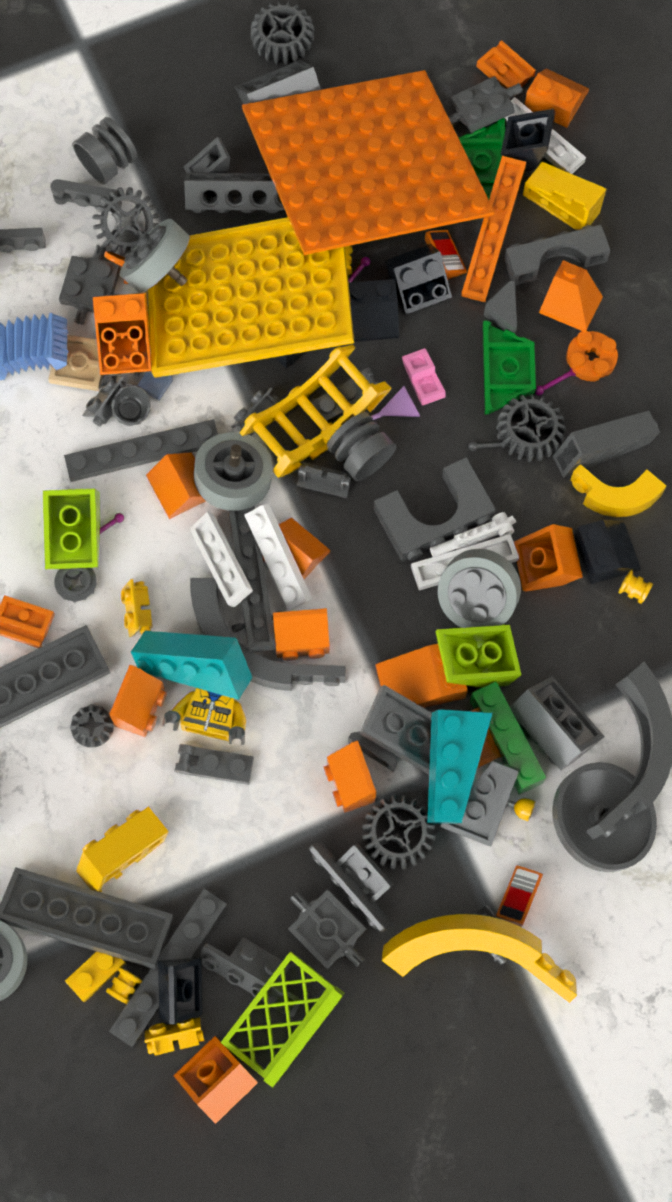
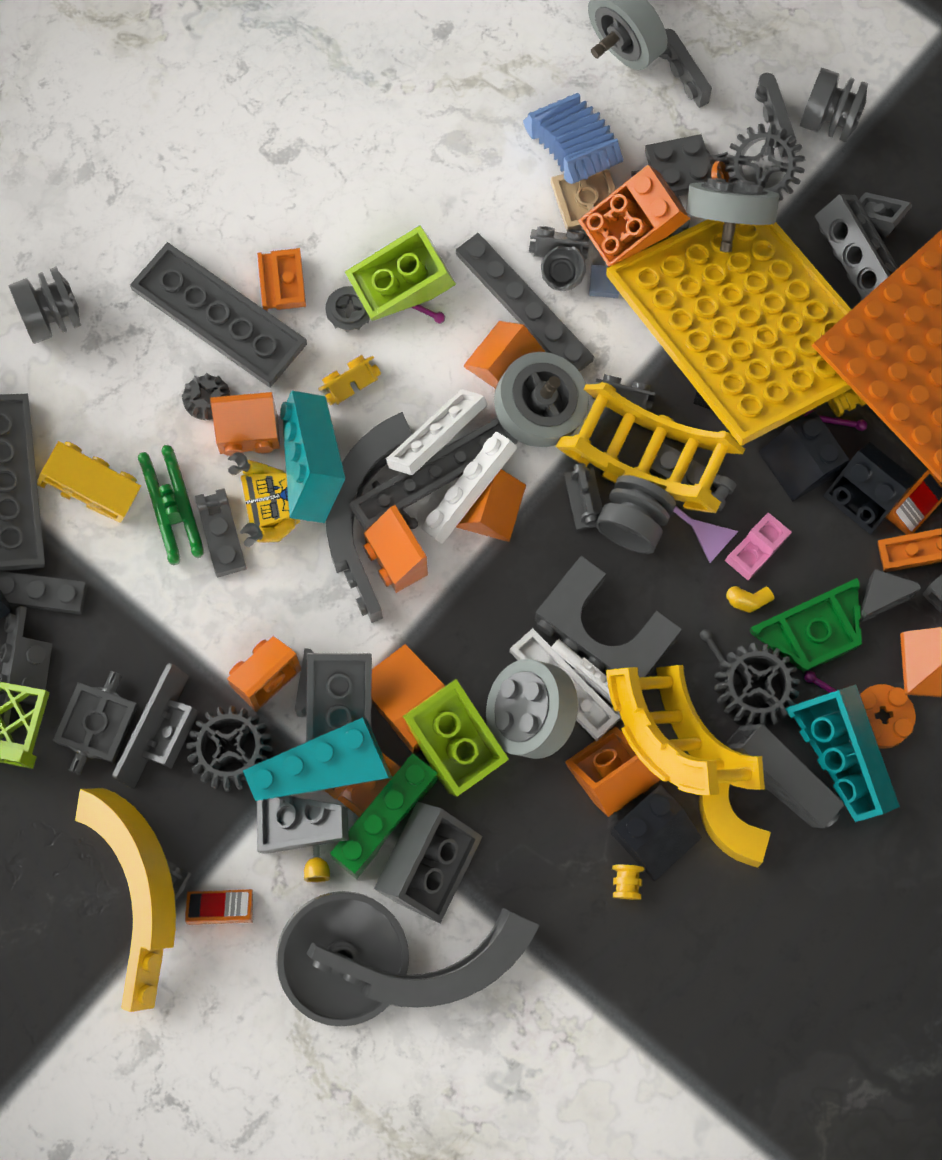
camera: 65 degrees right, 0 degrees up
none -> green piece [138,445,204,566]
none -> yellow fence [606,665,765,795]
none -> yellow arm [726,586,774,613]
none -> teal wedge [785,684,900,822]

